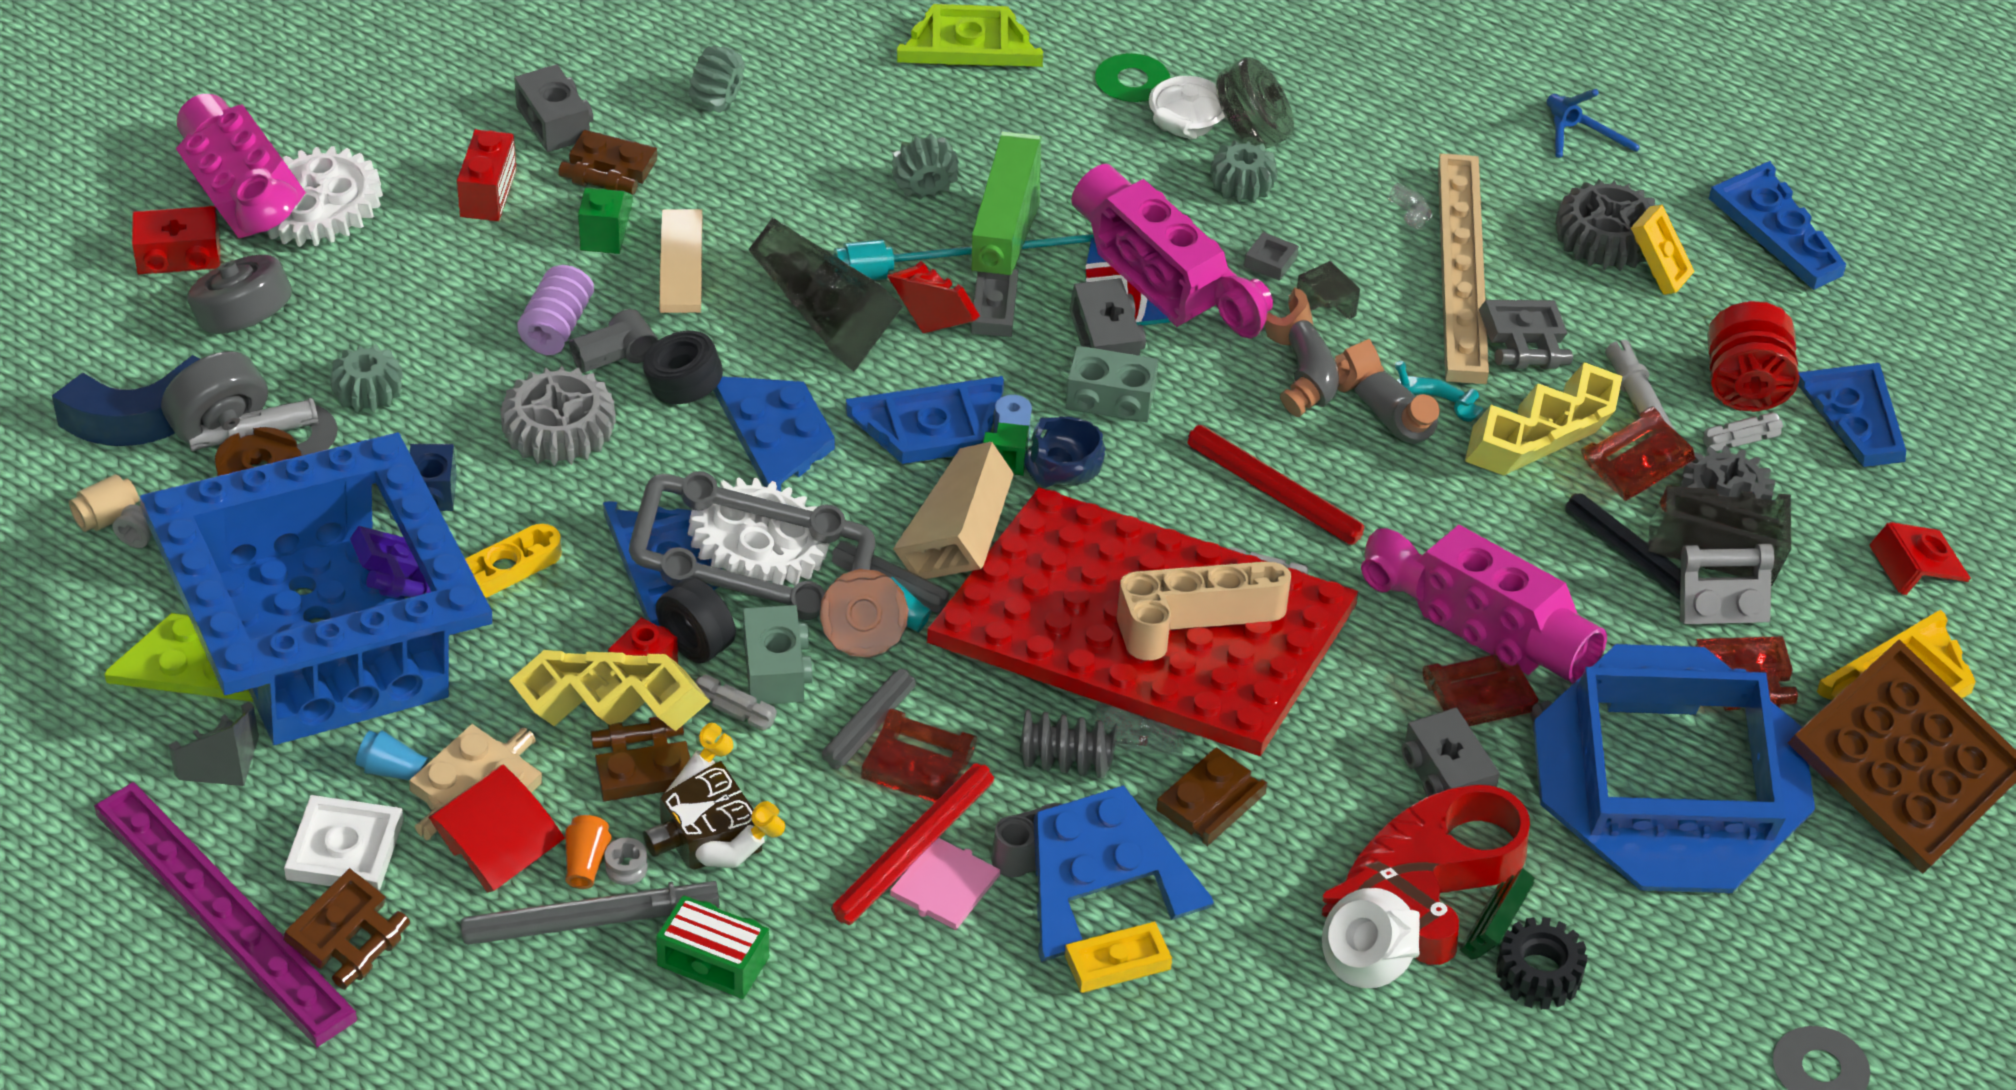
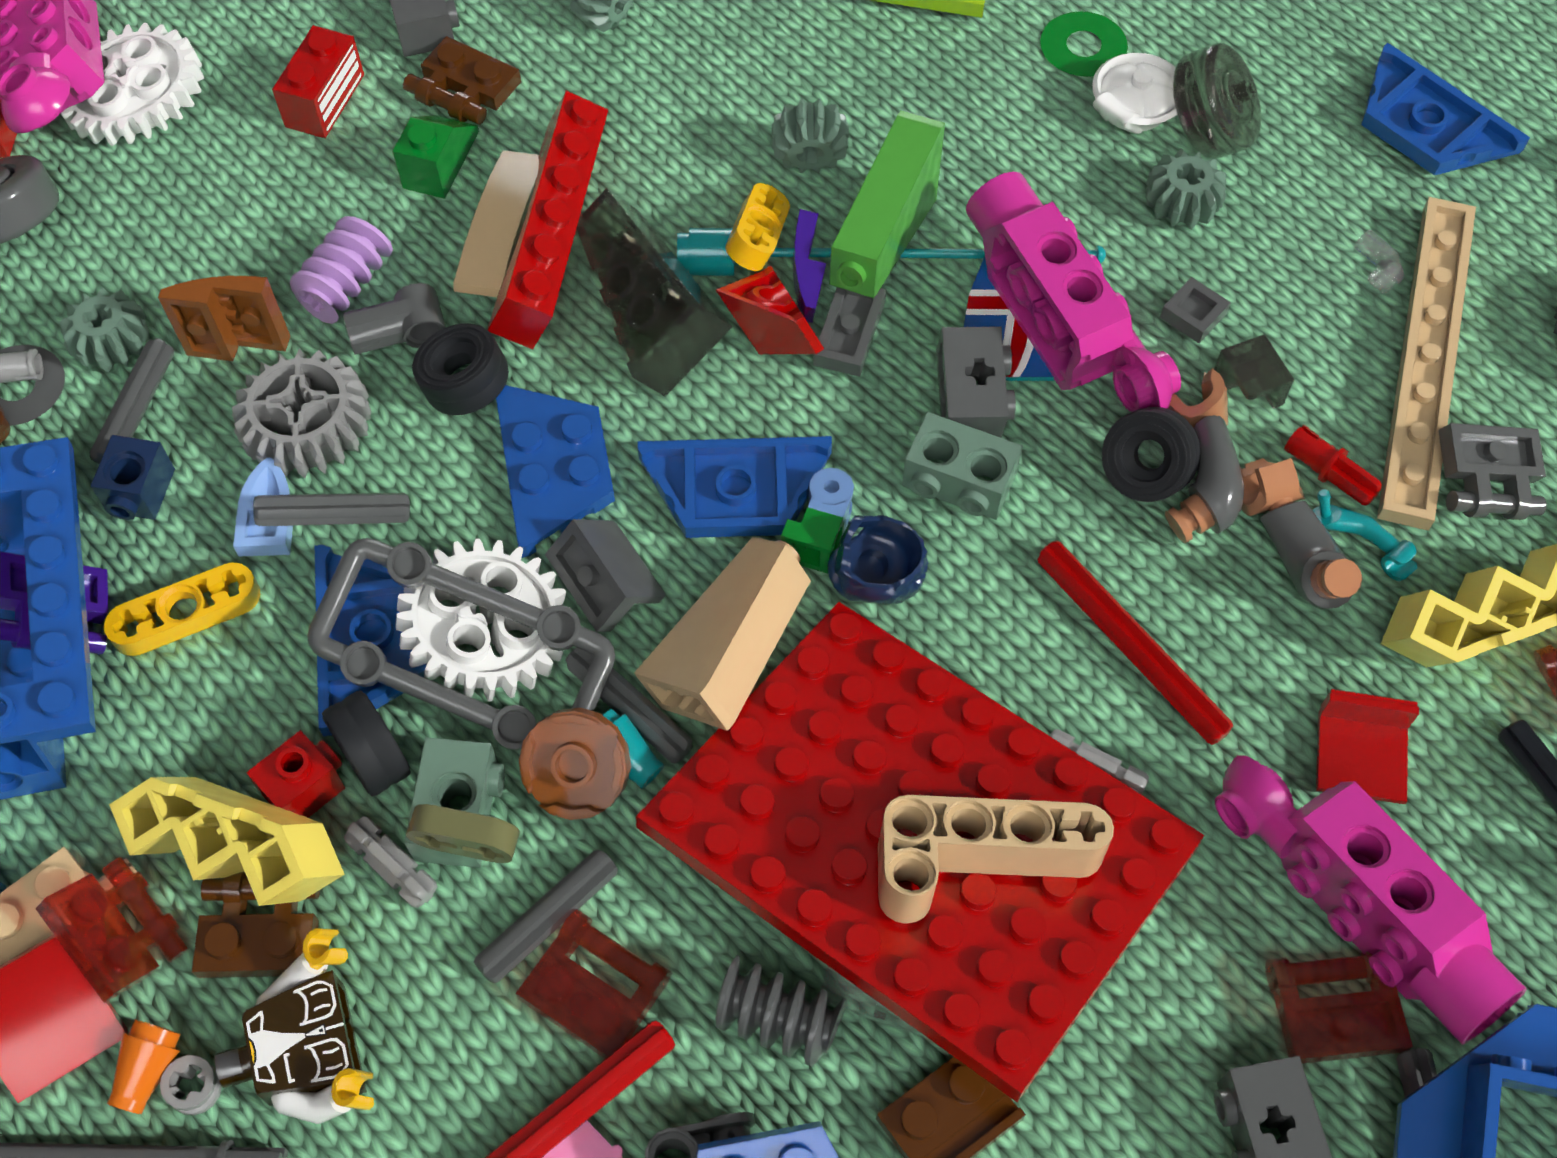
camera: 15 degrees right, 15 degrees up
none -> clear red plate [35,857,189,1003]
none -> dark grey axle [90,338,174,464]
none -> dark orange slope [158,276,291,361]
none -> light blue plate [233,457,293,557]
none -> dark grey axle [253,493,410,526]
none -> olive beam [406,804,520,863]
none -> red arch [487,90,608,350]
none -> dark grey panel [545,519,666,632]
none -> yellow beam [725,183,790,271]
none -> dark purple slope [793,209,826,323]
none -> black tyre [1102,407,1200,502]
none -> red axle [1284,424,1382,506]
none -> red piece [1316,689,1419,804]
none -> blue wing [1361,43,1530,176]

